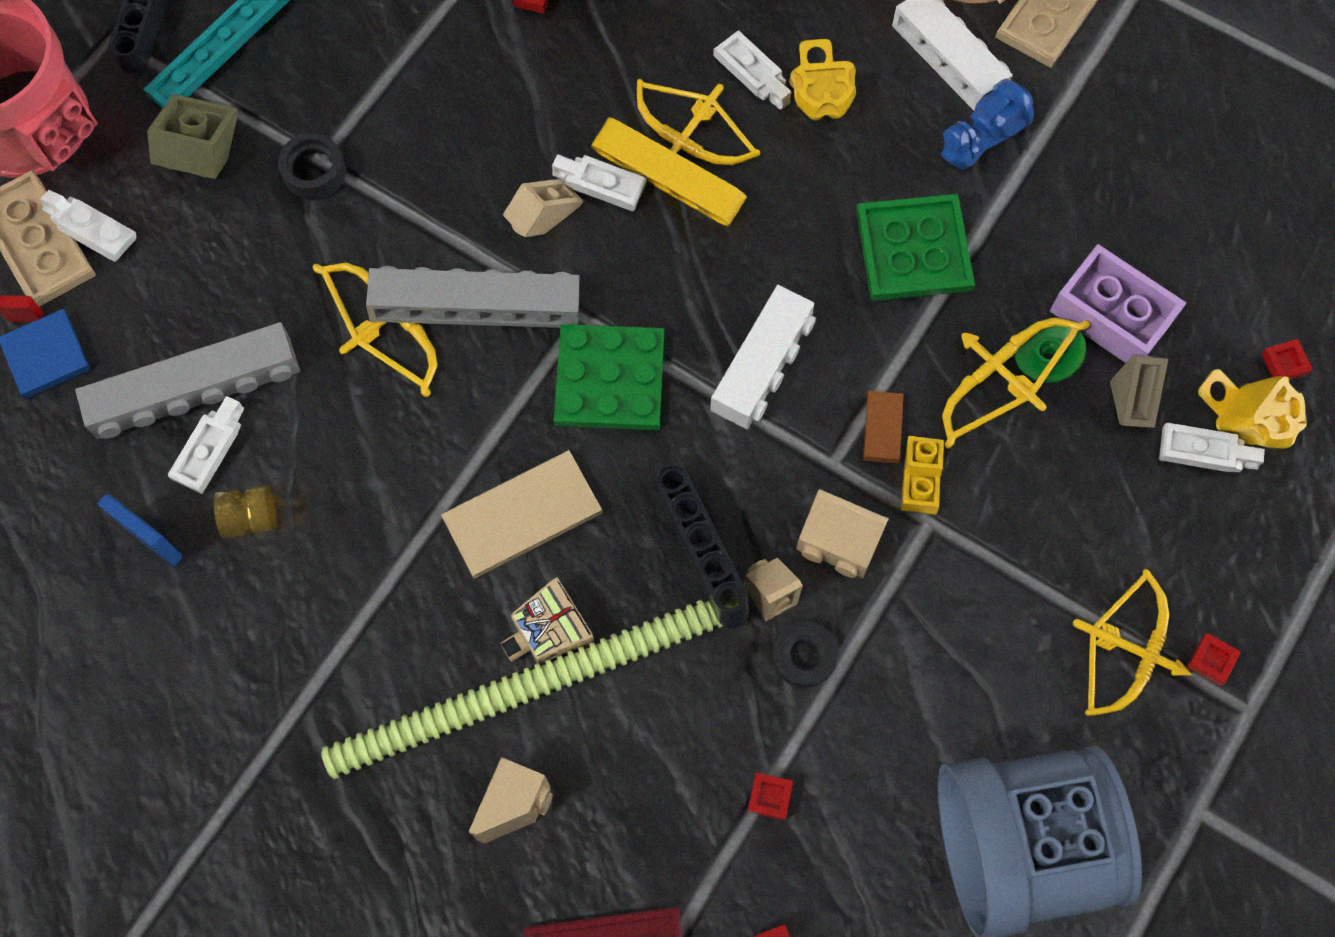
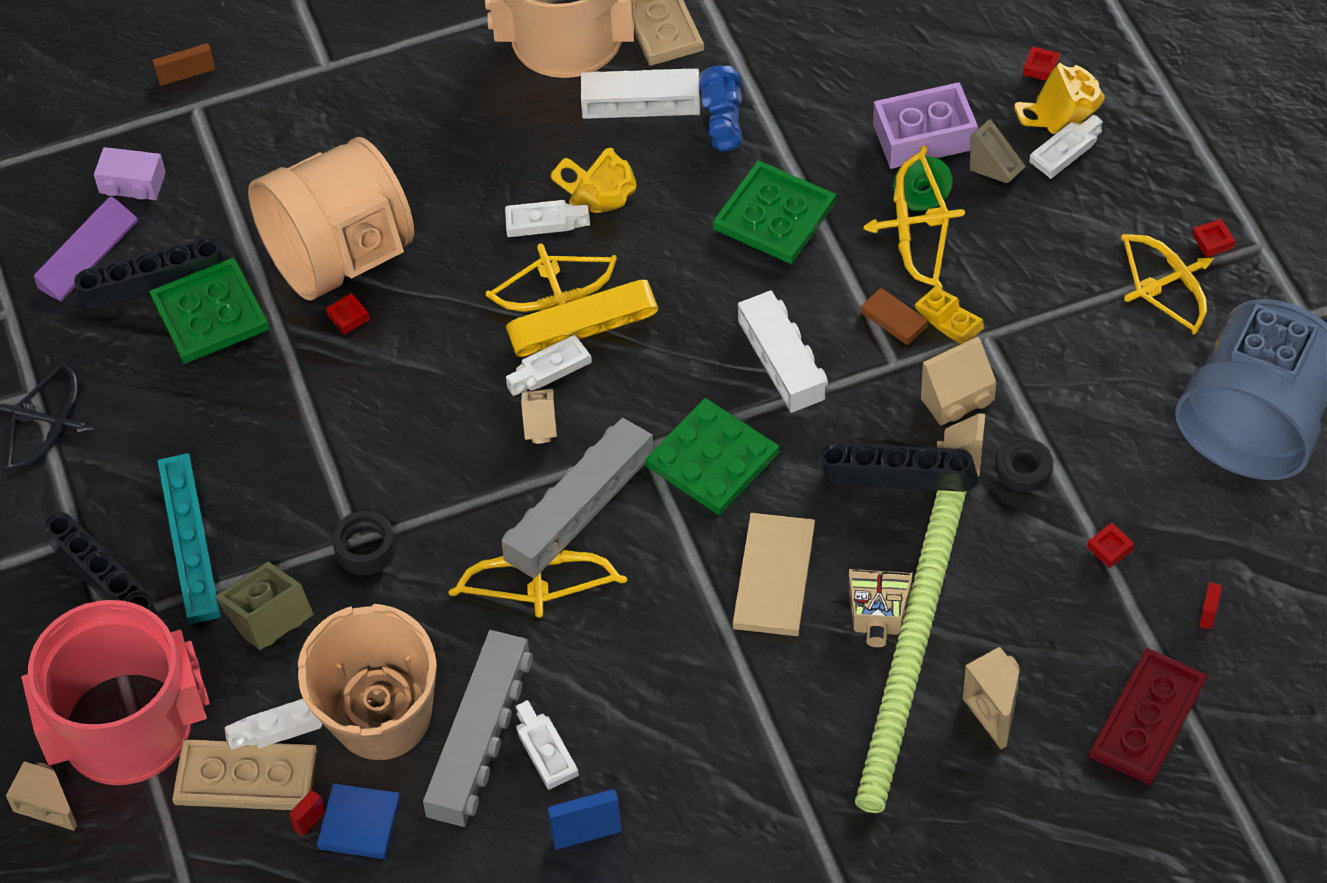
camera: 50 degrees left, 15 degrees down
clear yellow wheel [214,485,277,539] -> none
none -> light nougat cone [298,604,436,760]

